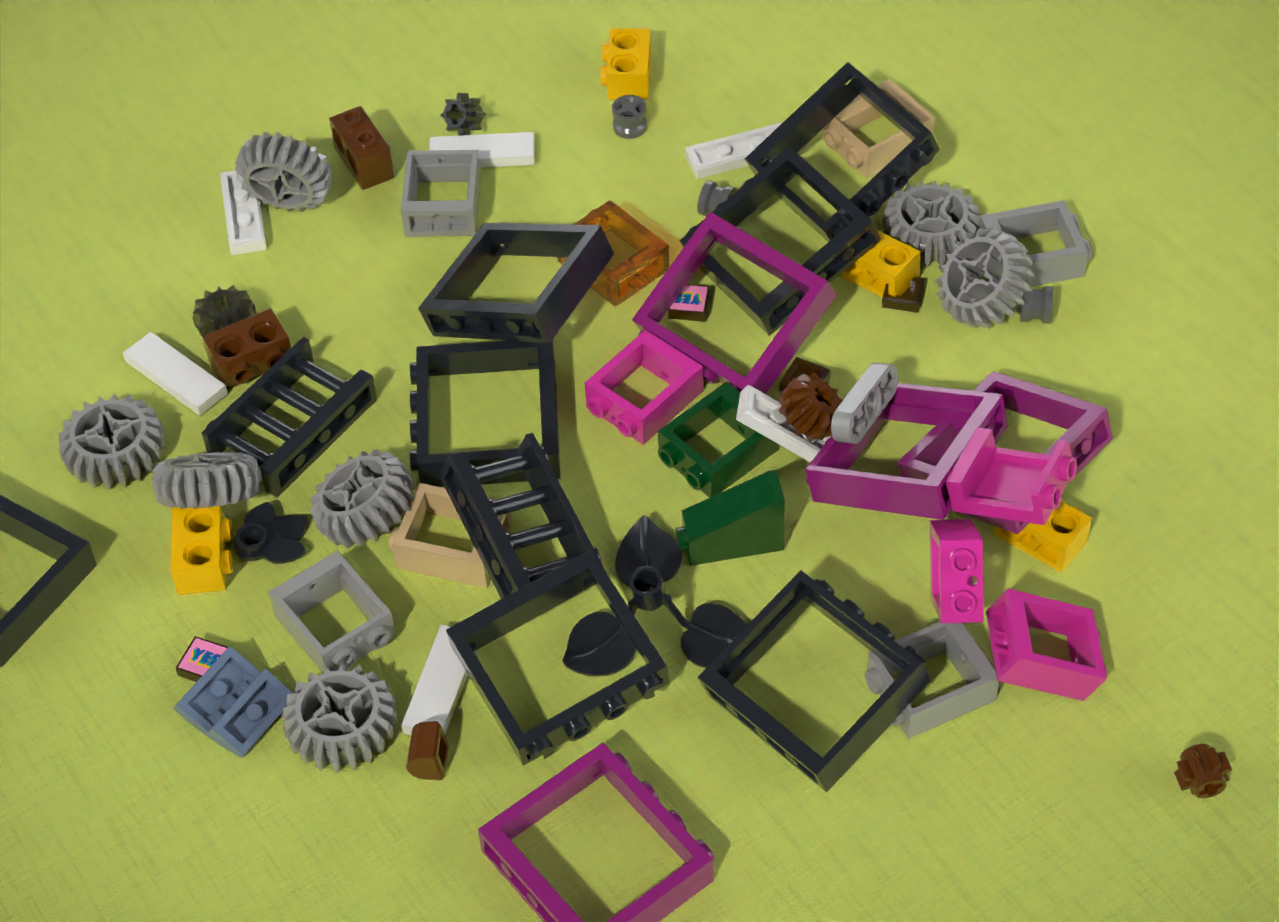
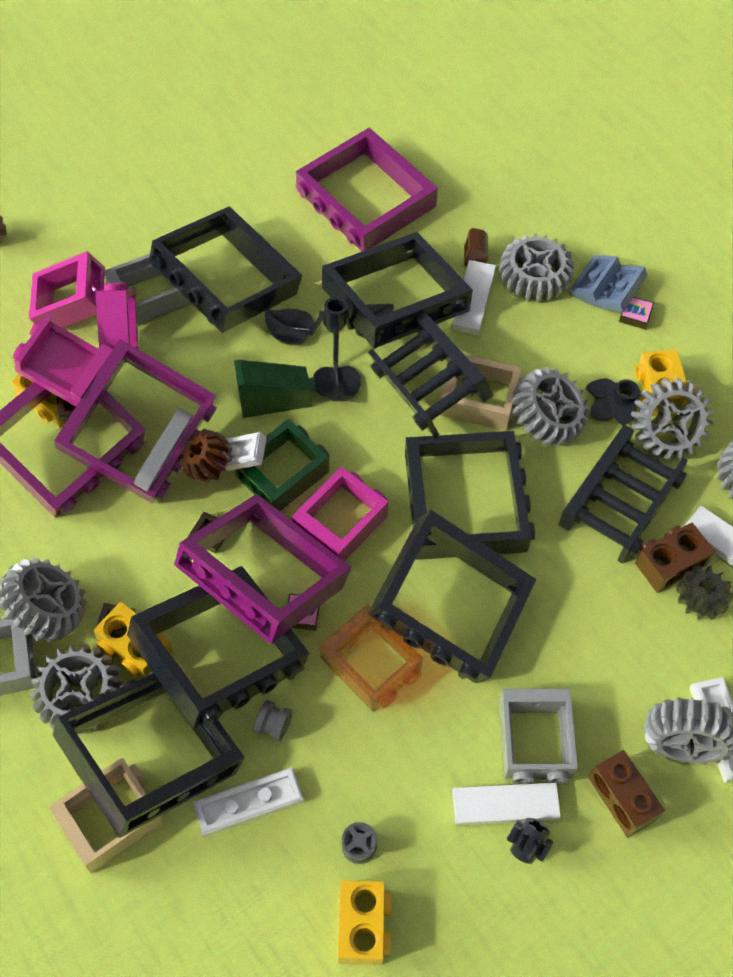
camera: 175 degrees right, 10 degrees up
light grey window [269,551,396,673] -> none

